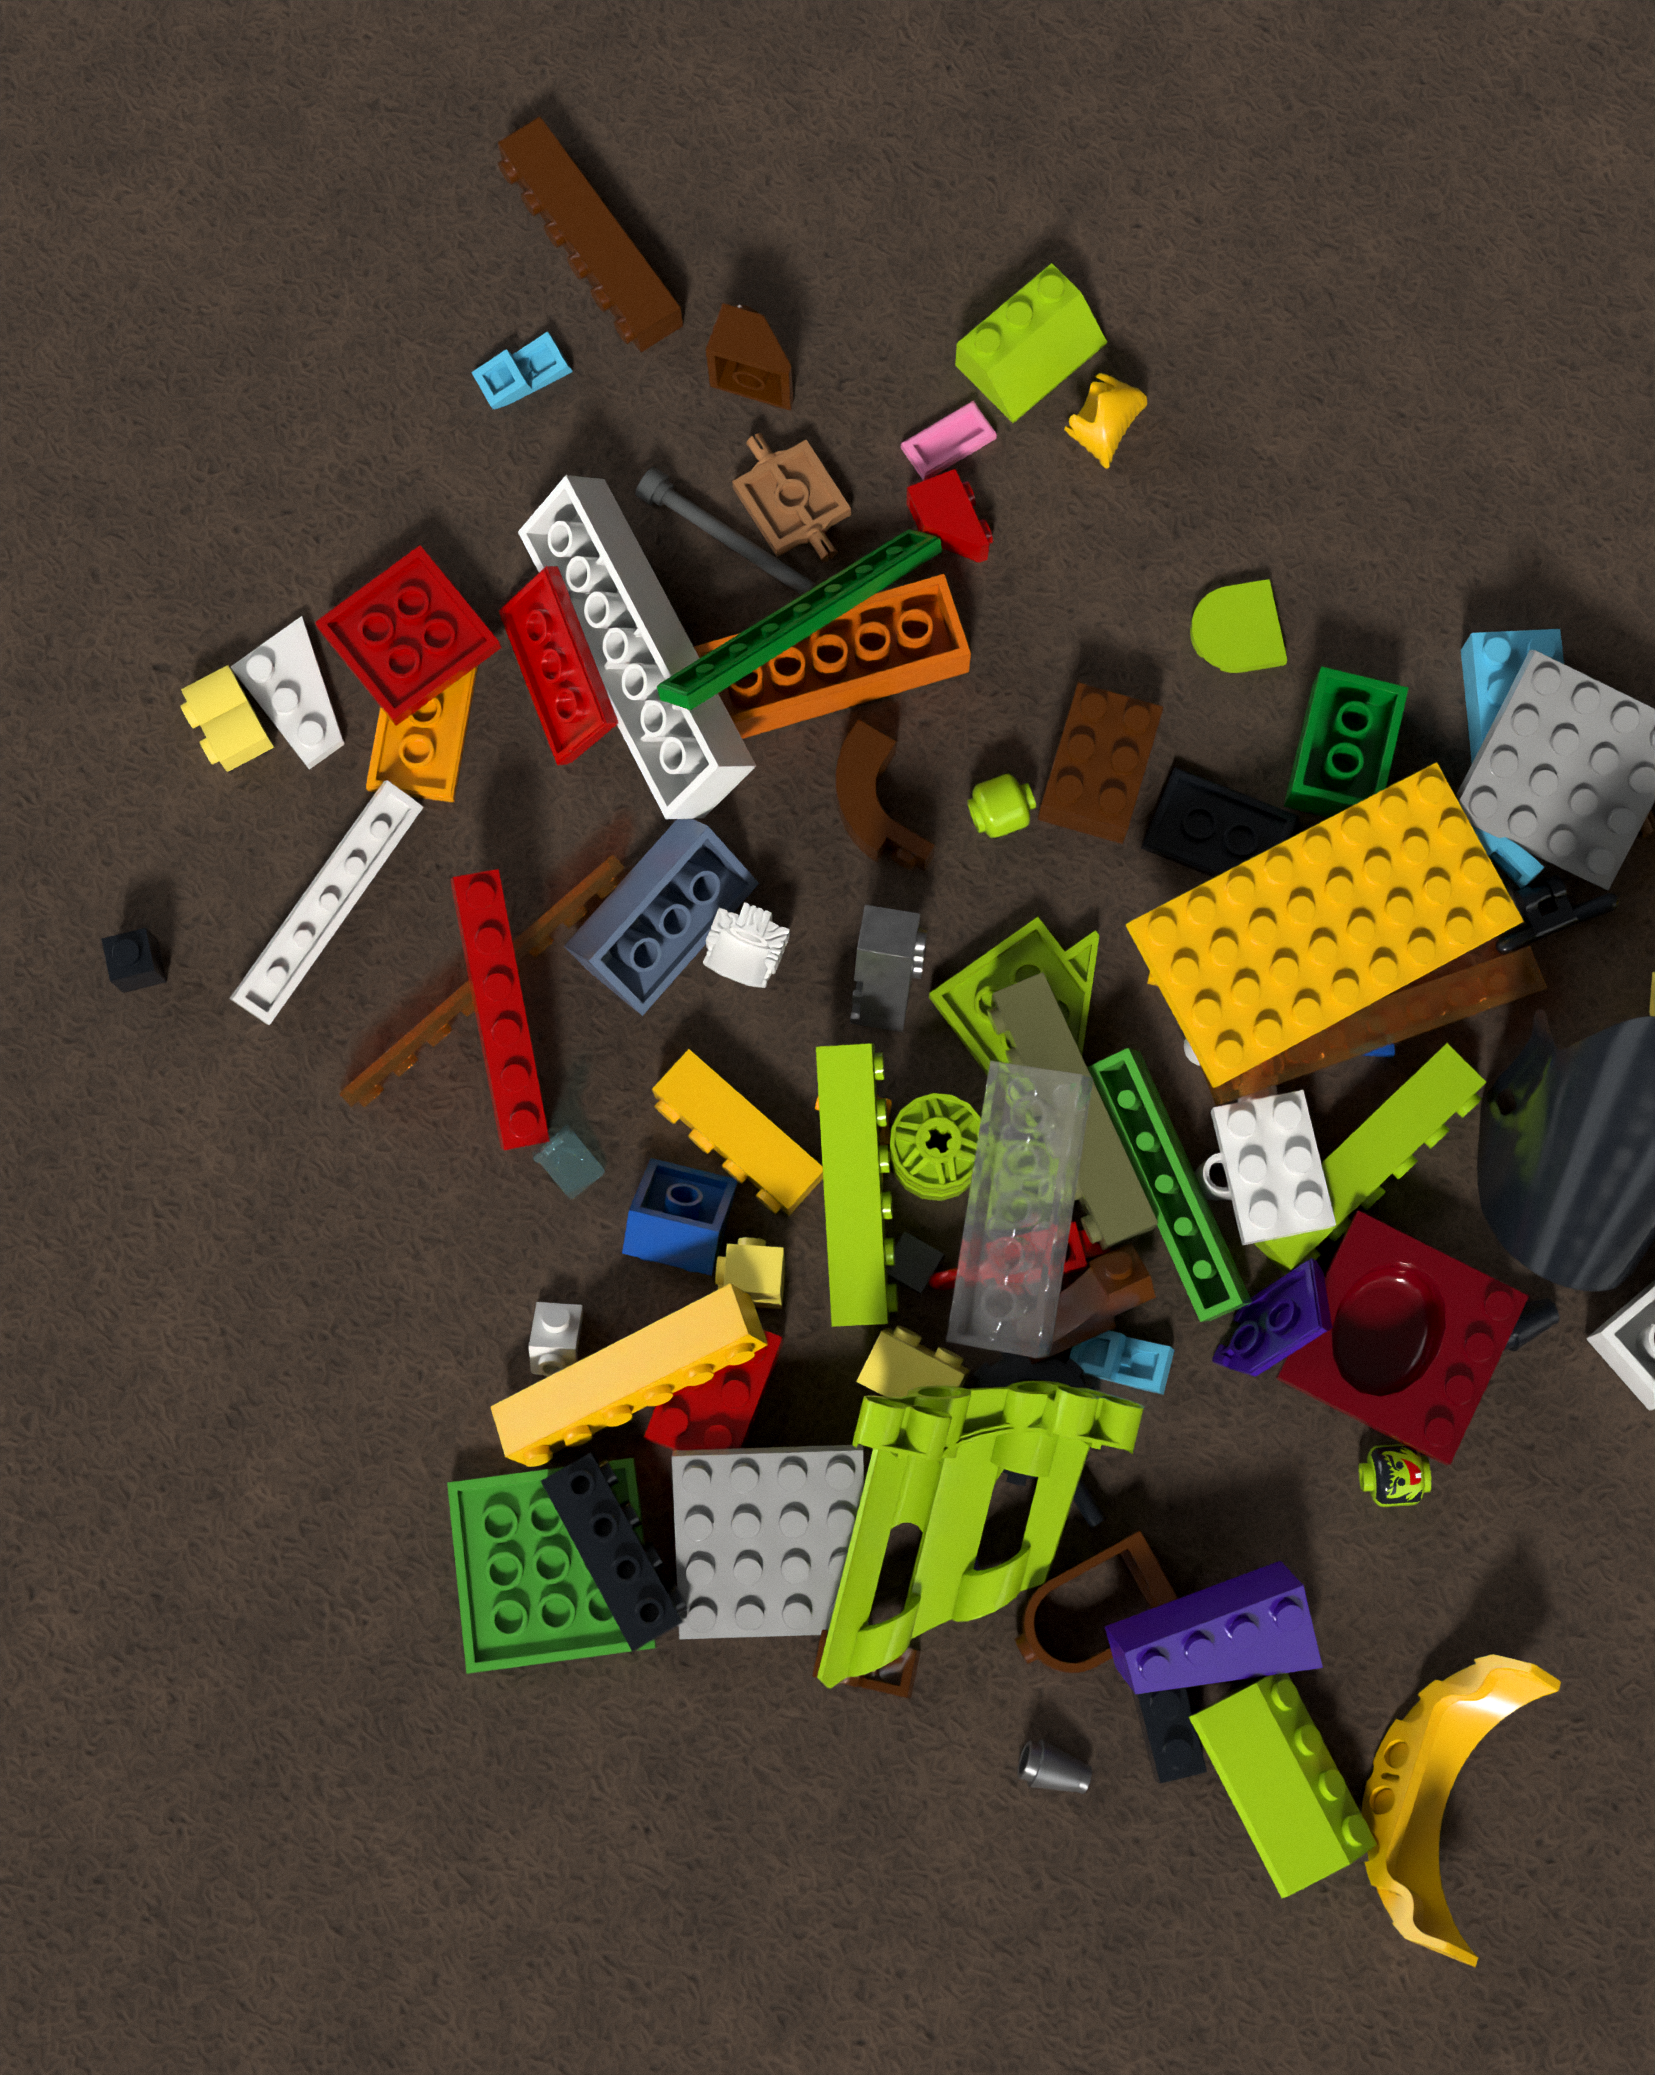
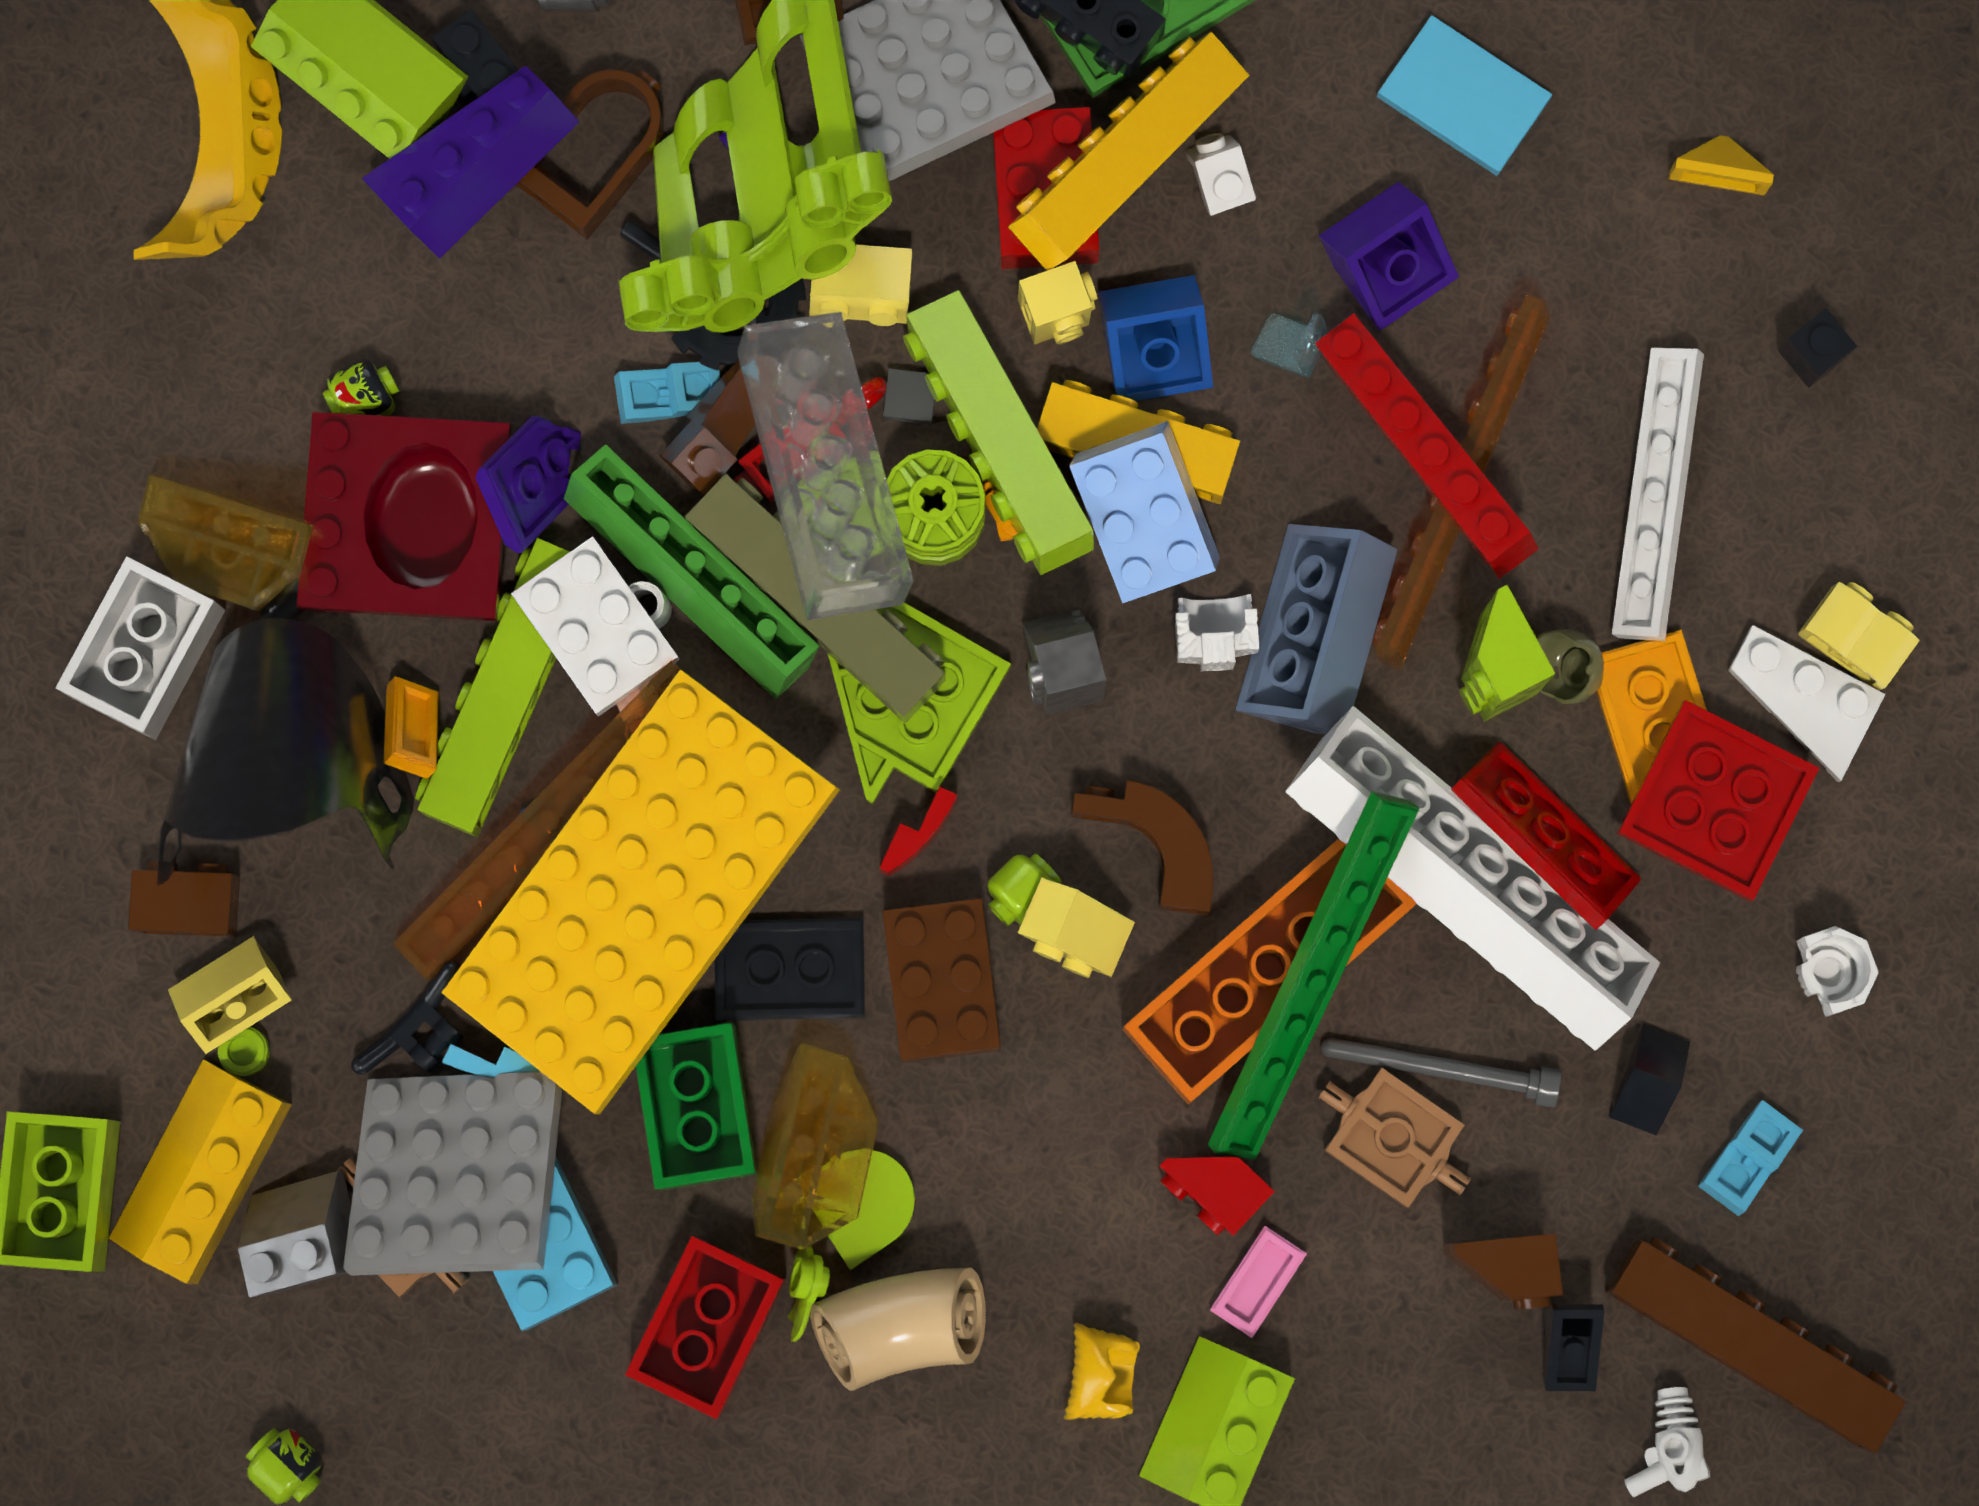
camera: 155 degrees right, 5 degrees up
none -> clear yellow wedge [137,474,313,610]
none -> light orange tile [383,676,439,779]
none -> red brick [625,1236,786,1419]
none -> clear yellow wedge [752,1043,879,1250]
none -> lime plate [787,1245,830,1342]
none -> tan brick [810,1267,986,1391]
none -> red slope [879,787,958,877]
none -> light yellow brick [1018,878,1135,978]
none -> light blue brick [1069,421,1220,603]
none -> dark purple slope [1318,182,1459,331]
none -> medium azure tile [1377,15,1553,176]
none -> lime slope [1459,585,1555,722]
none -> olive hair [1536,629,1604,705]
none -> black slope [1543,1304,1604,1391]
none -> black slope [1609,1024,1690,1135]
none -> white piece [1625,1387,1710,1497]
none -> yellow slope [1668,135,1774,195]
none -> white hair [1796,926,1879,1017]

